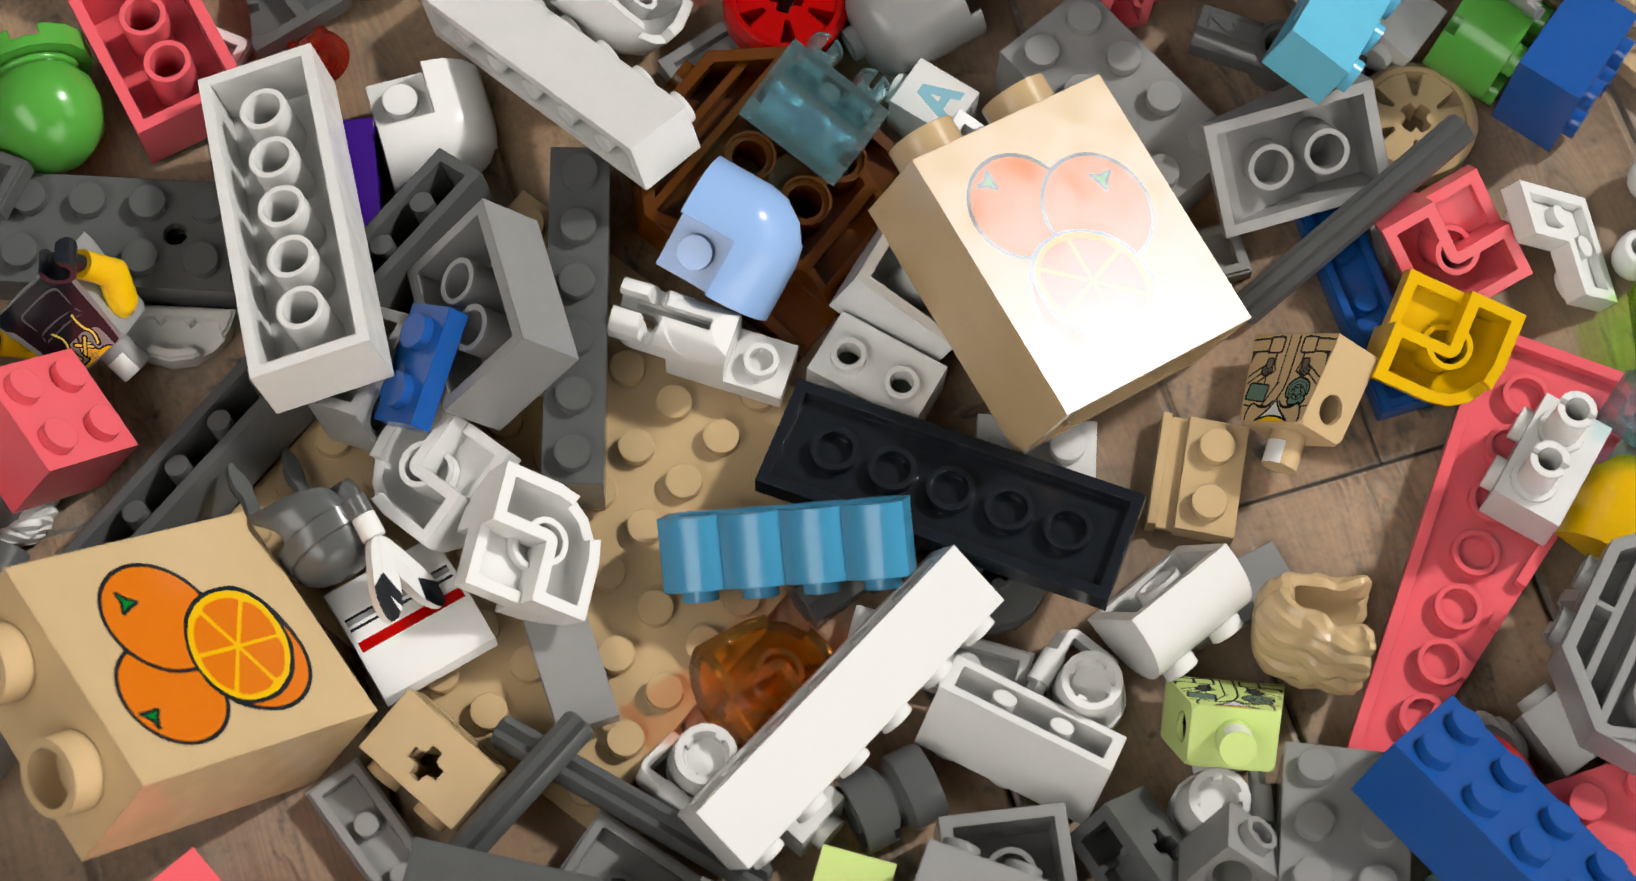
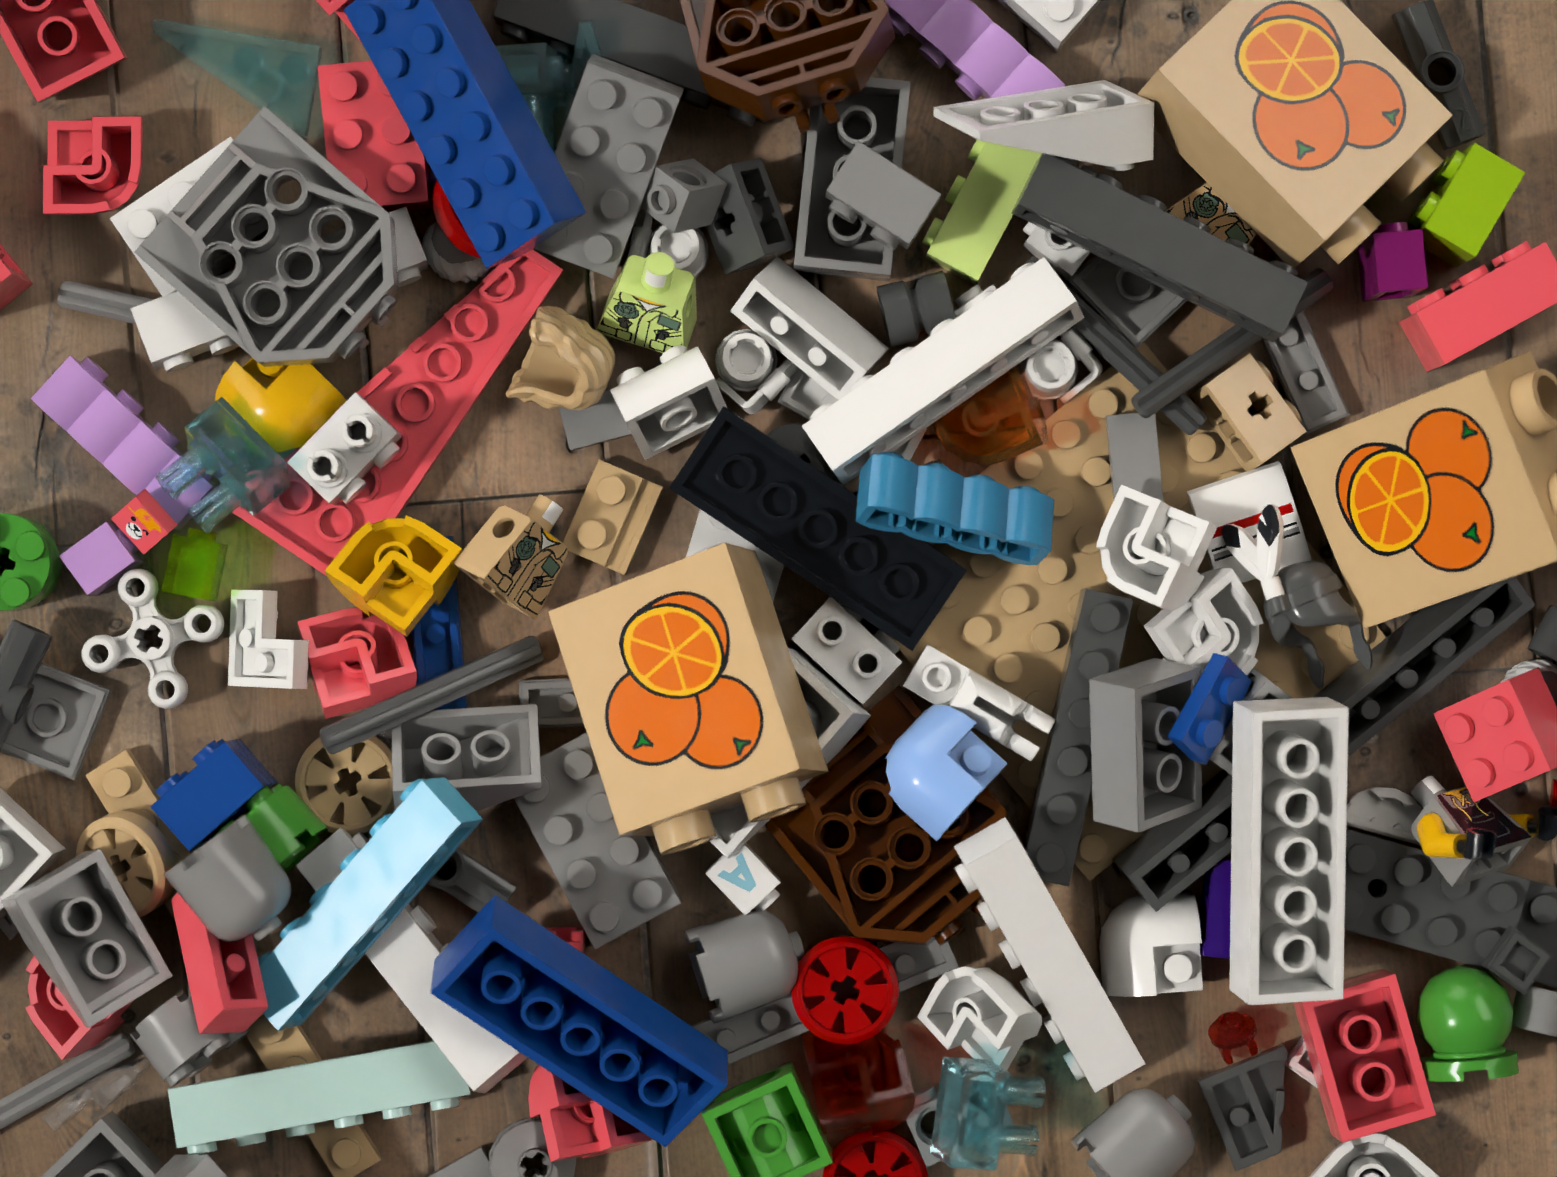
camera: 160 degrees left, 20 degrees up
clear light blue brick [738,32,890,186] -> none

